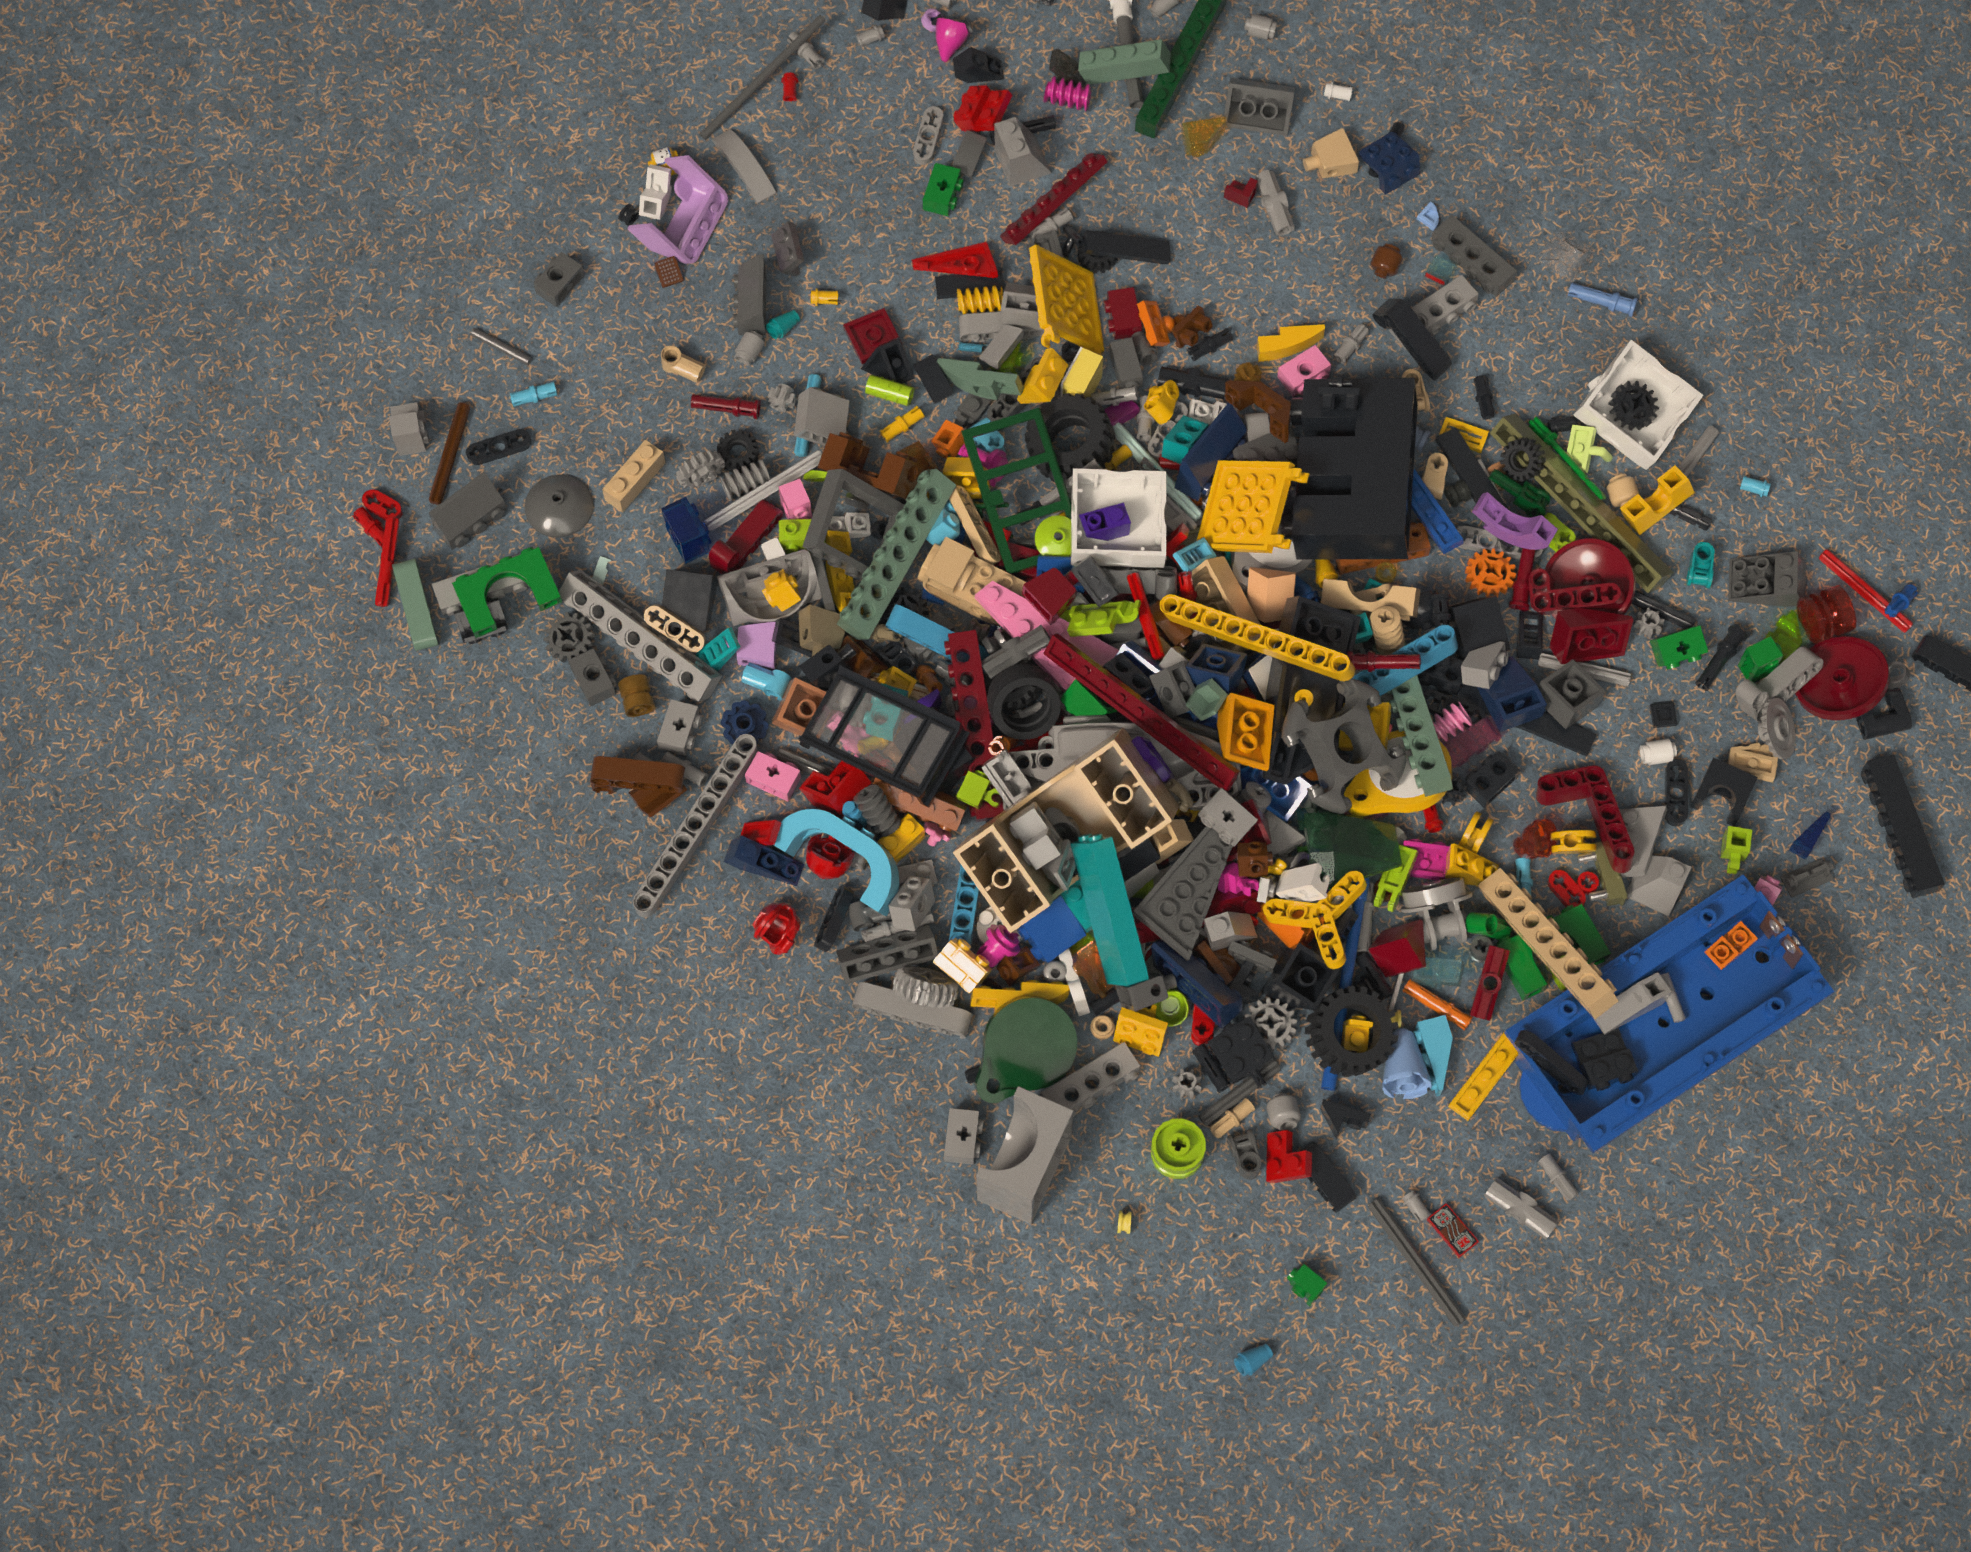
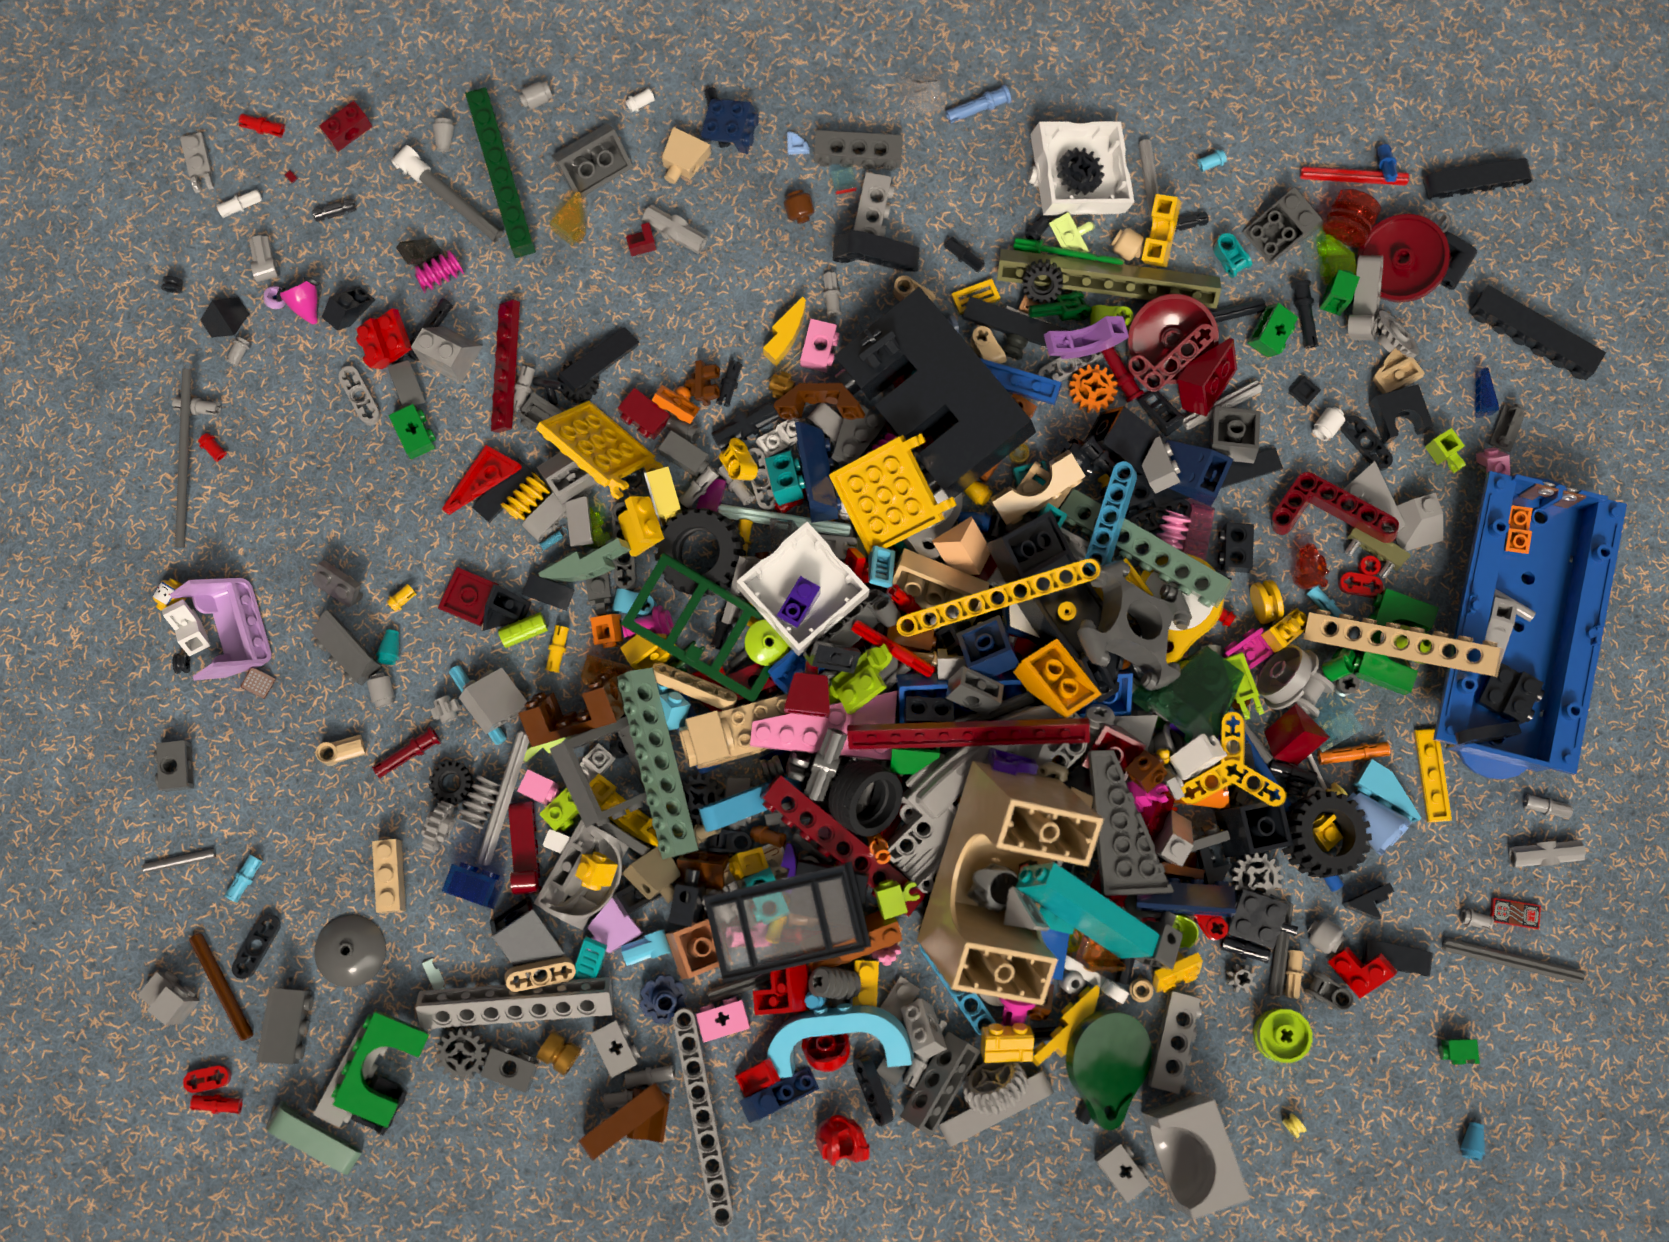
camera: 45 degrees left, 10 degrees up
red axle [375,517,400,607] -> none
light grey slope [712,129,776,204] -> none
light grey hinge [981,749,1033,807] -> none
light grey brick [1009,802,1063,870] -> none
sand green brick [1078,39,1171,84] -> none
sand green panel [1186,678,1228,721] -> none
light grey brick [1198,788,1257,847] -> none
dark red pin [1348,651,1421,672] -> none
tan piece [1370,606,1405,655] -> none
dark red piece [1470,945,1510,1021] -> none
yellow head [1551,830,1597,854] -> none
light grey gear [1634,608,1664,639] -> none

